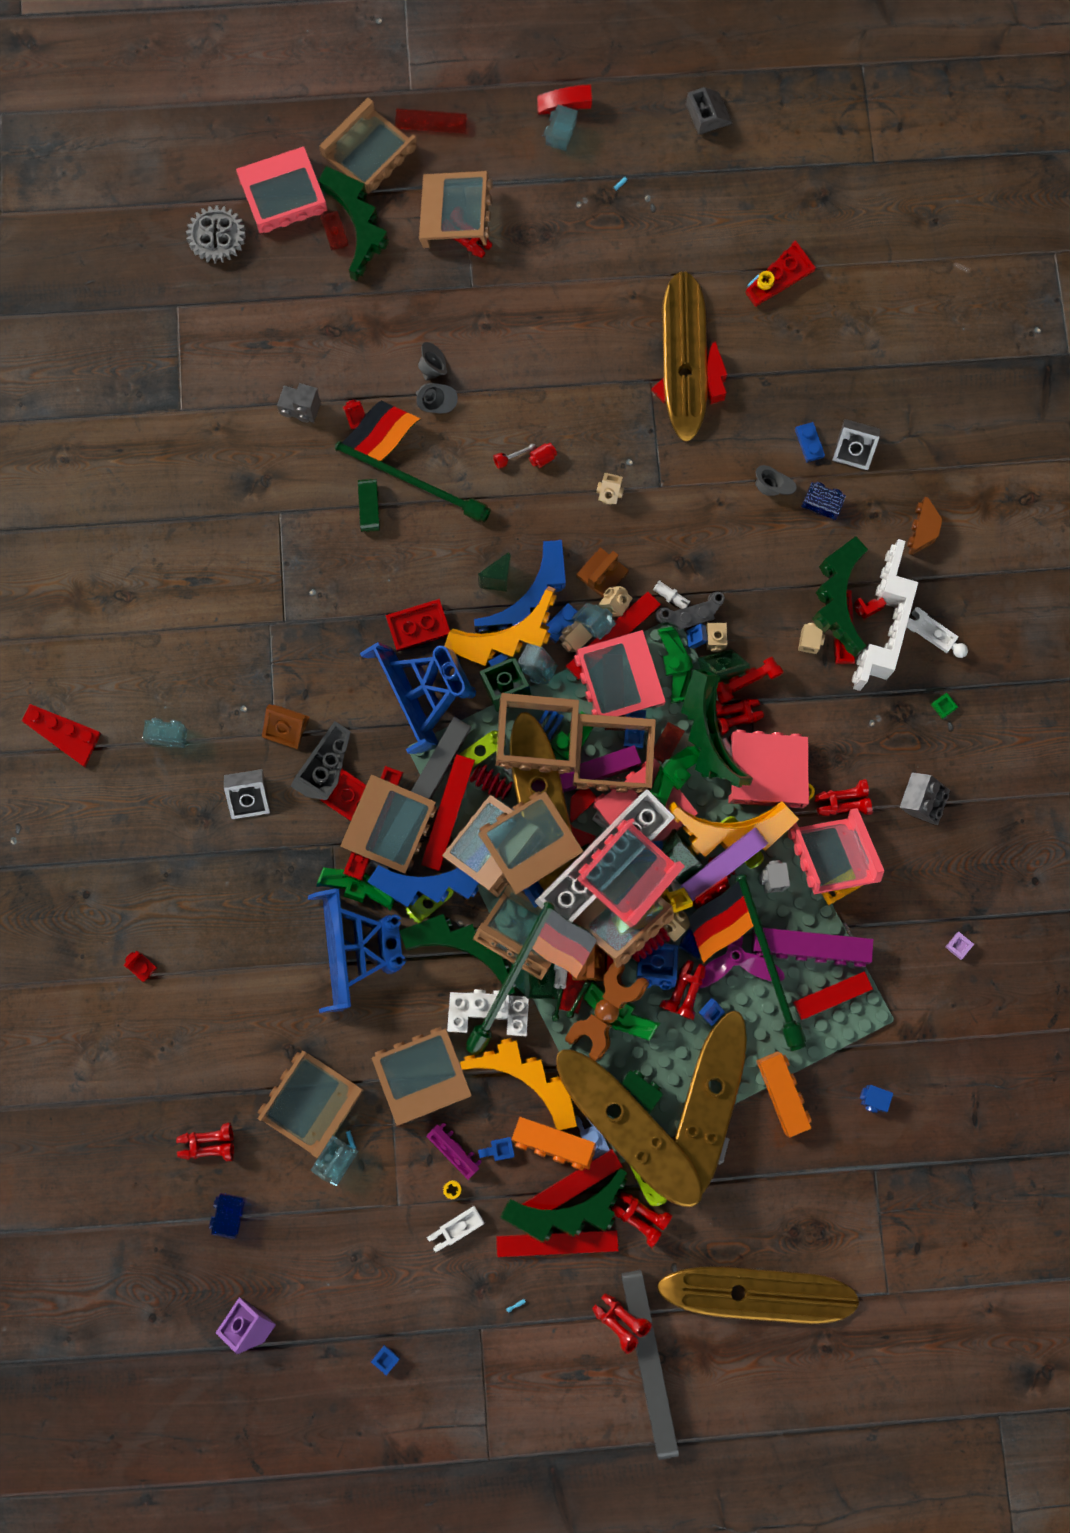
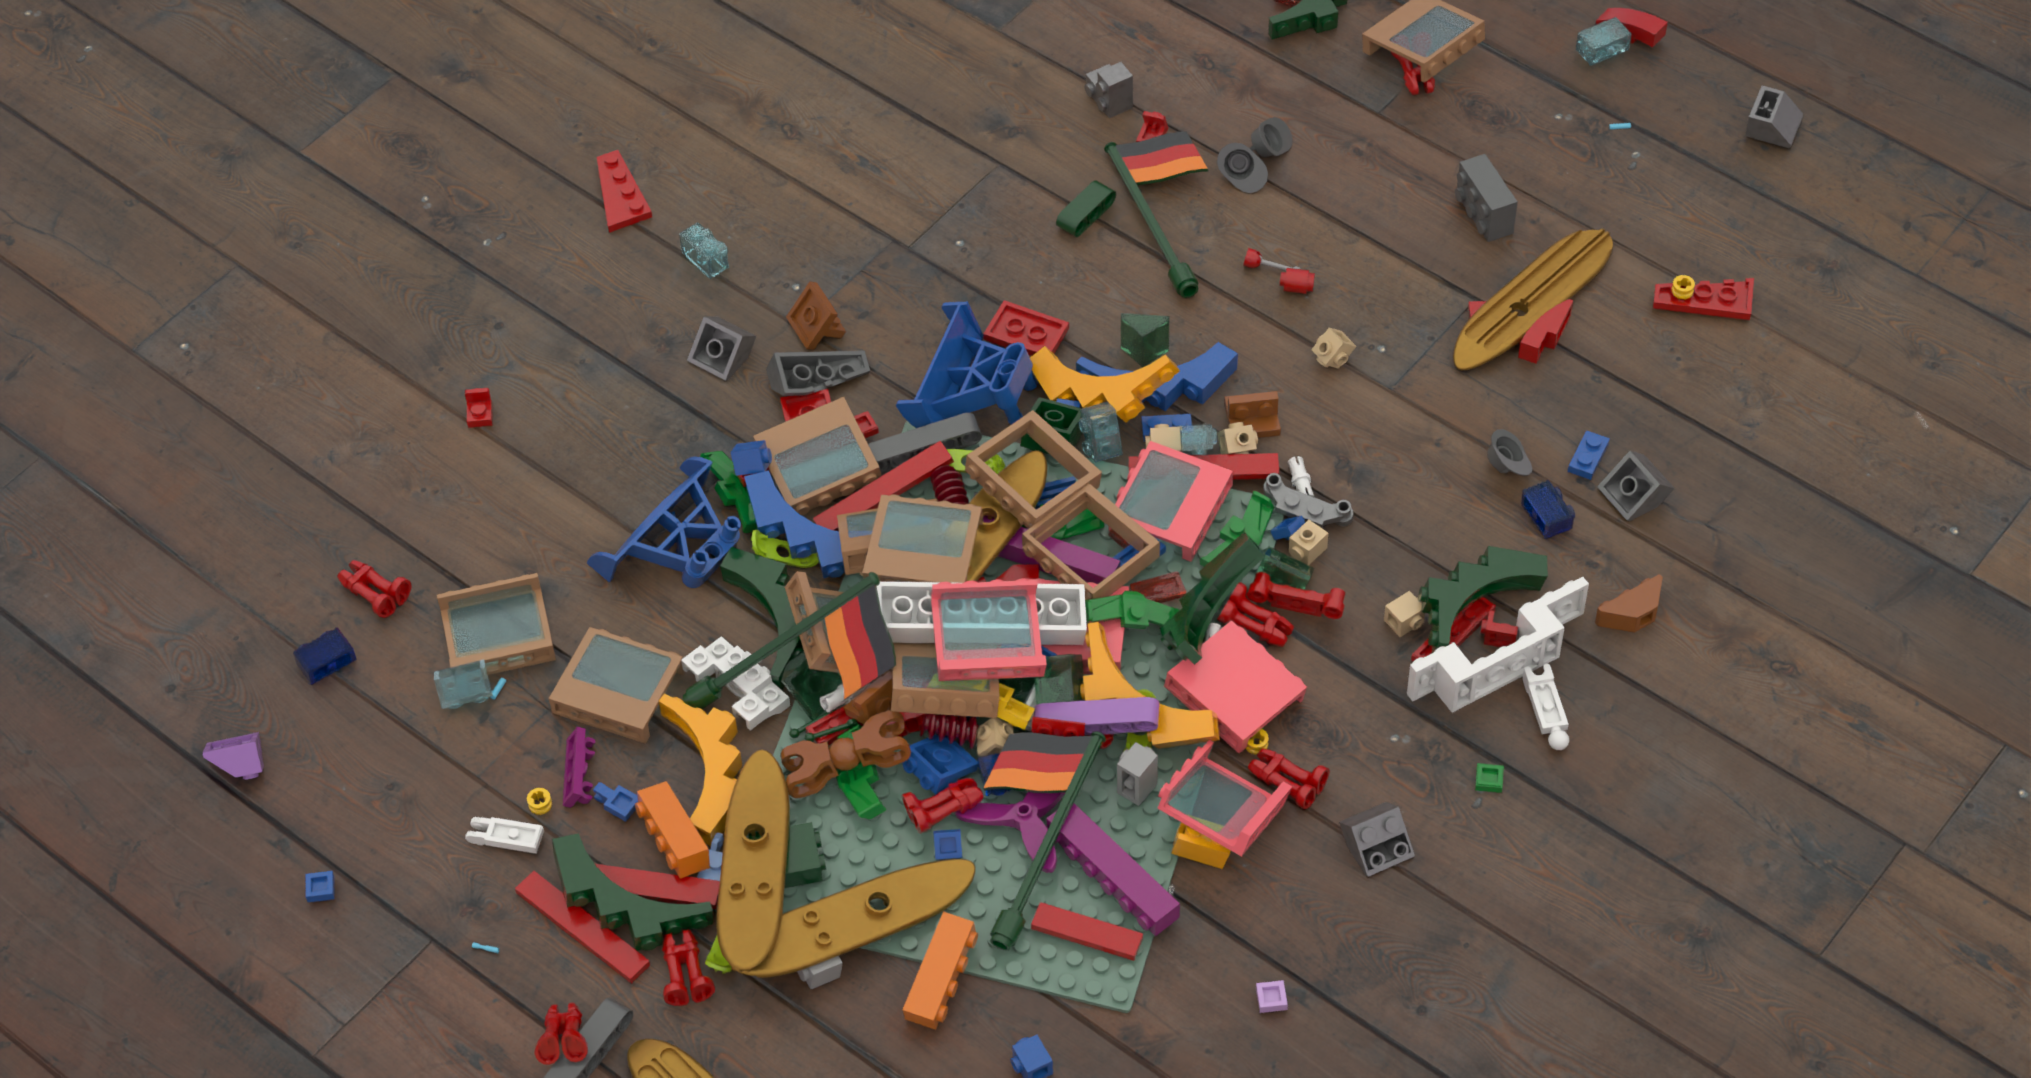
camera: 50 degrees right, 25 degrees down
none -> blue brick [731,440,772,476]
none -> dark grey brick [1455,154,1518,242]

